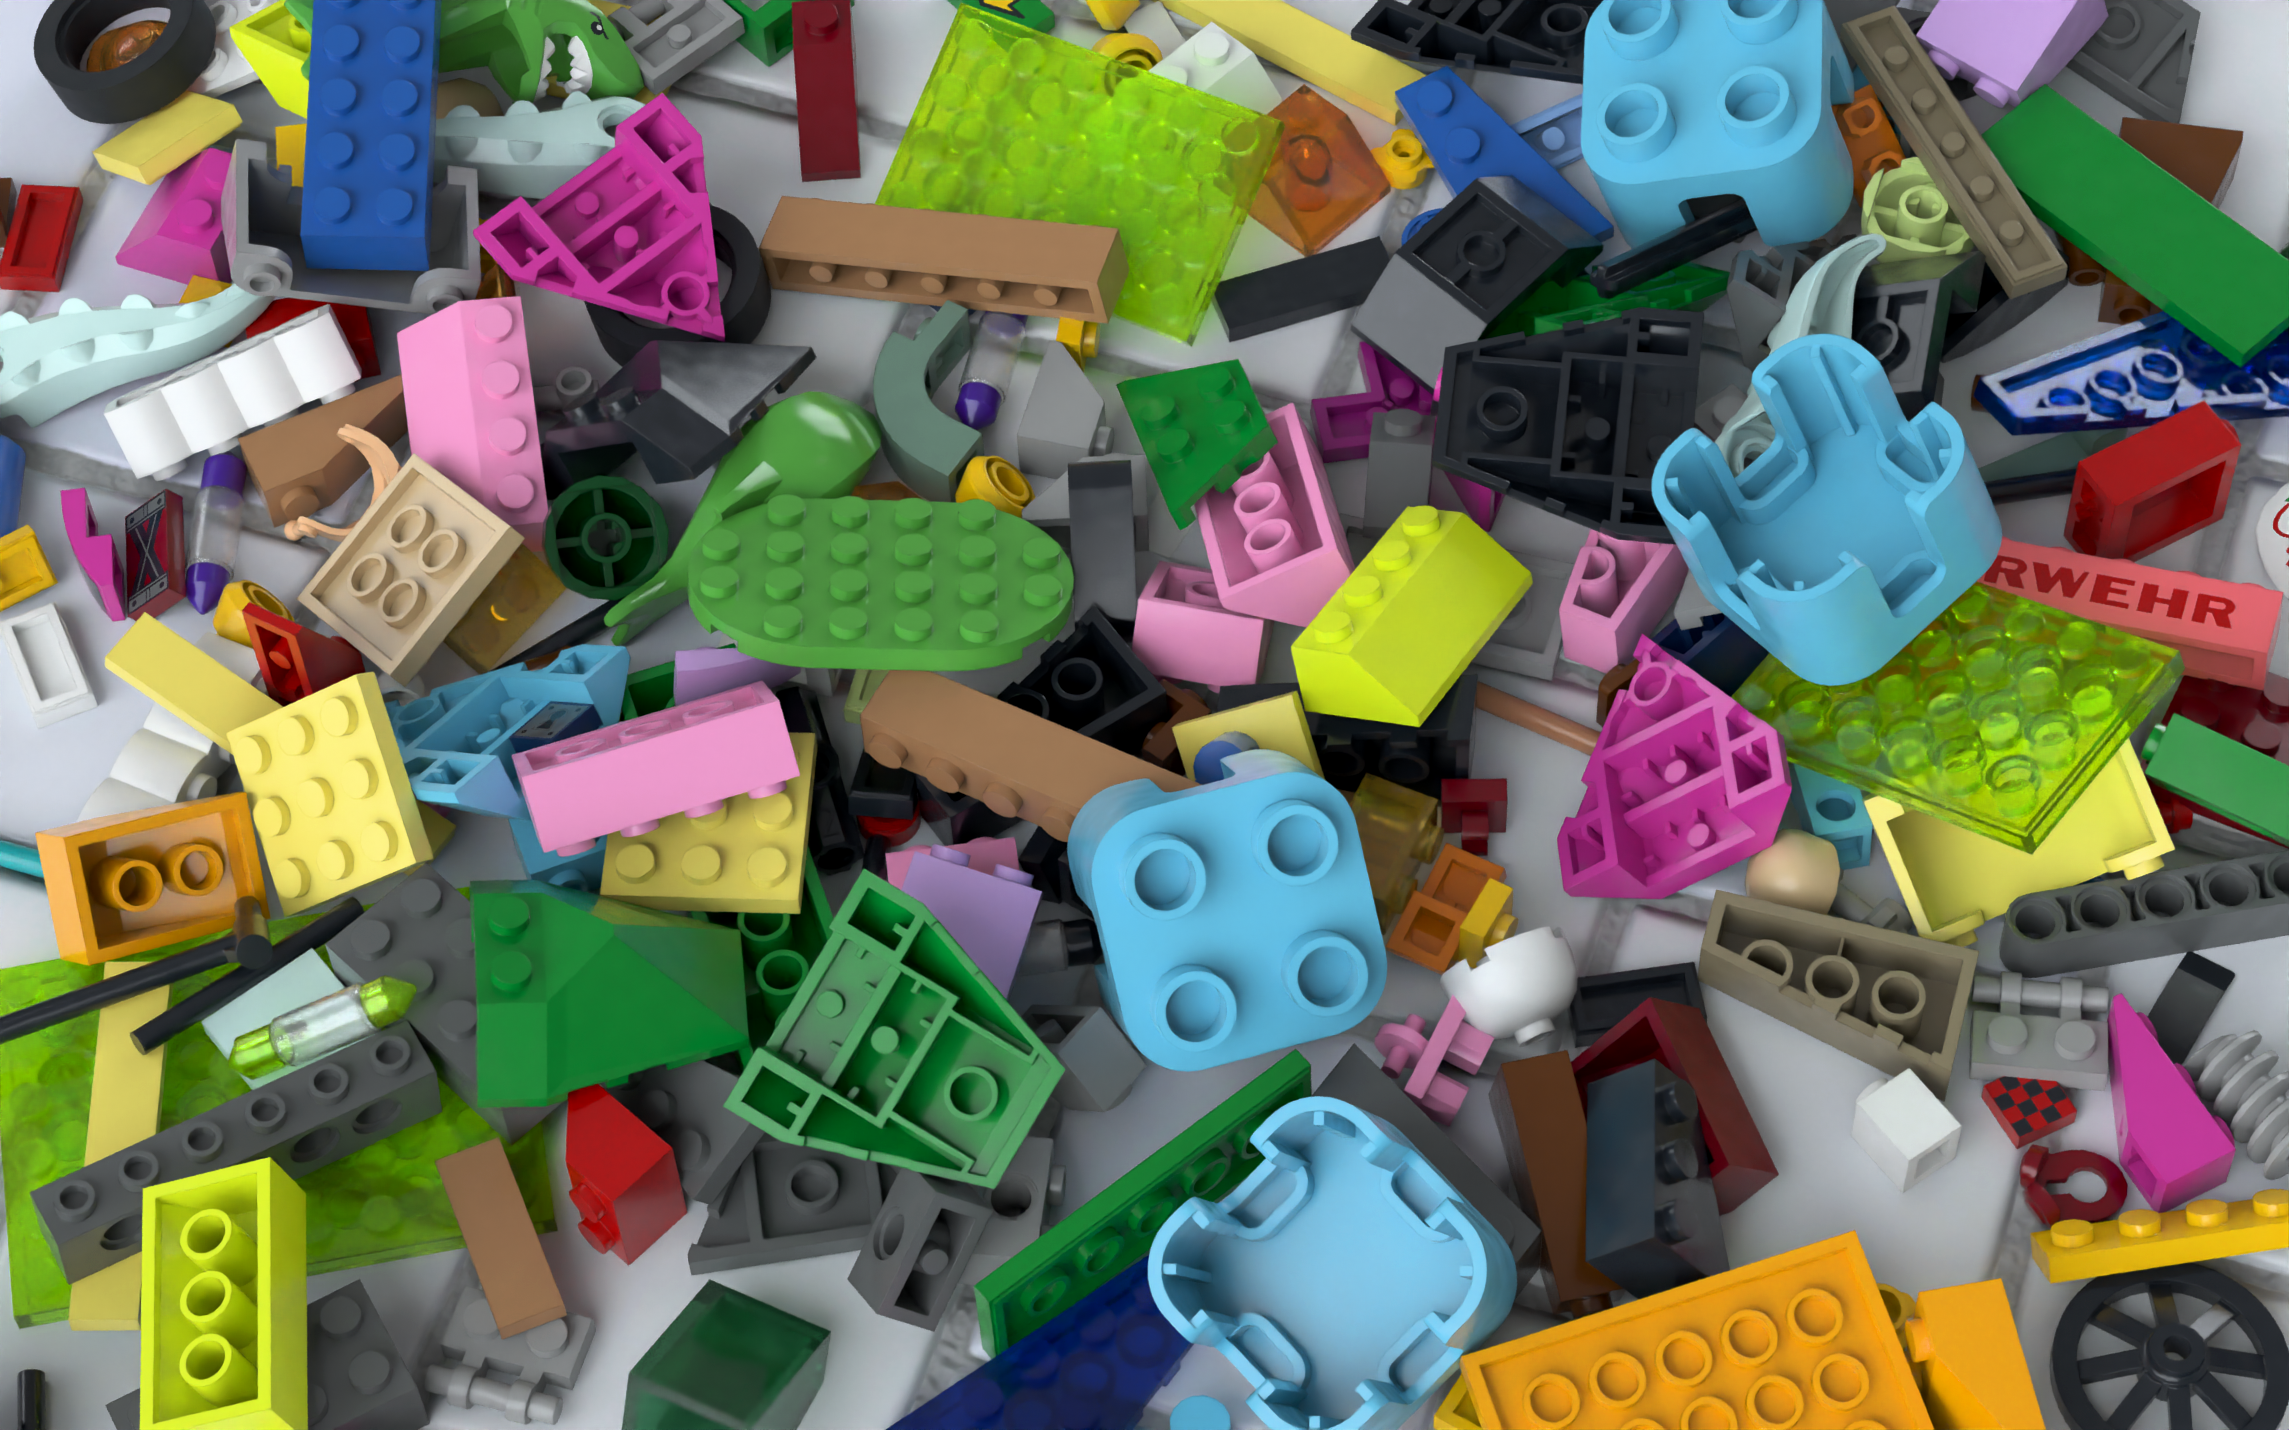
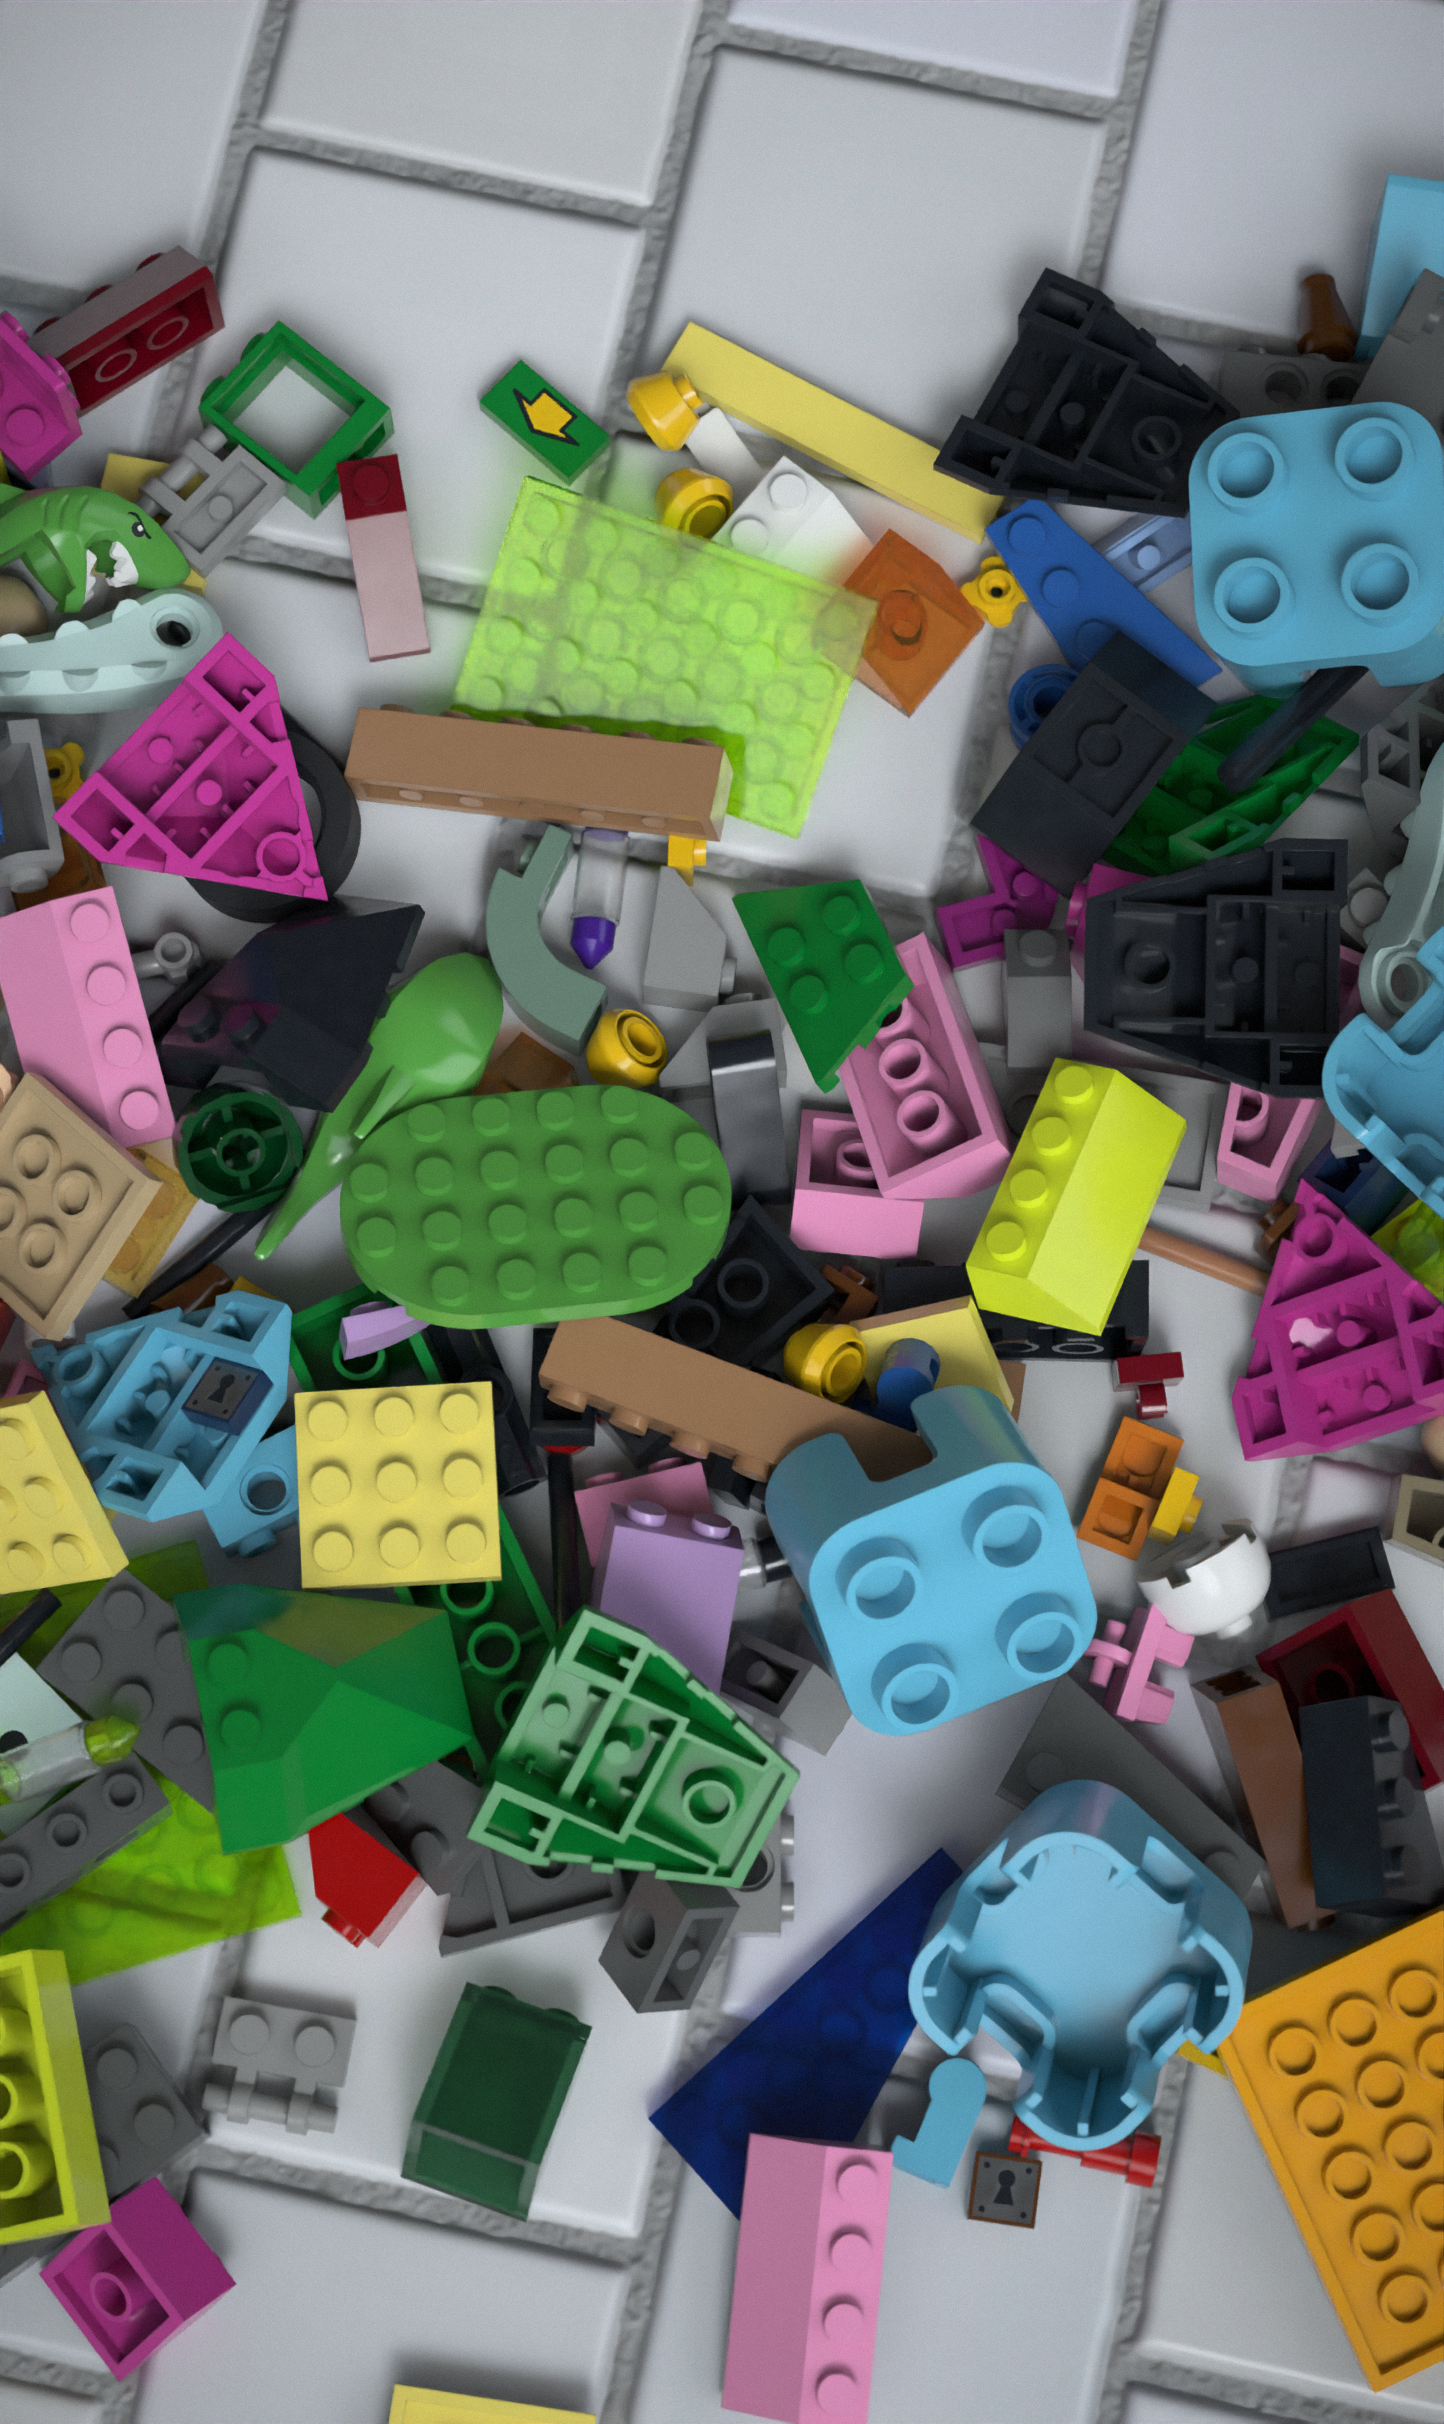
camera: 10 degrees left, 20 degrees up
medium nougat tile [435,1137,567,1340] -> none
bright pink slope [511,680,800,857] -> none
green tile [974,1049,1312,1365] -> none
black tile [1210,236,1390,342] -> none
clear yellow brick [1350,773,1444,935] -> none
none -> yellow cone [783,1323,867,1404]

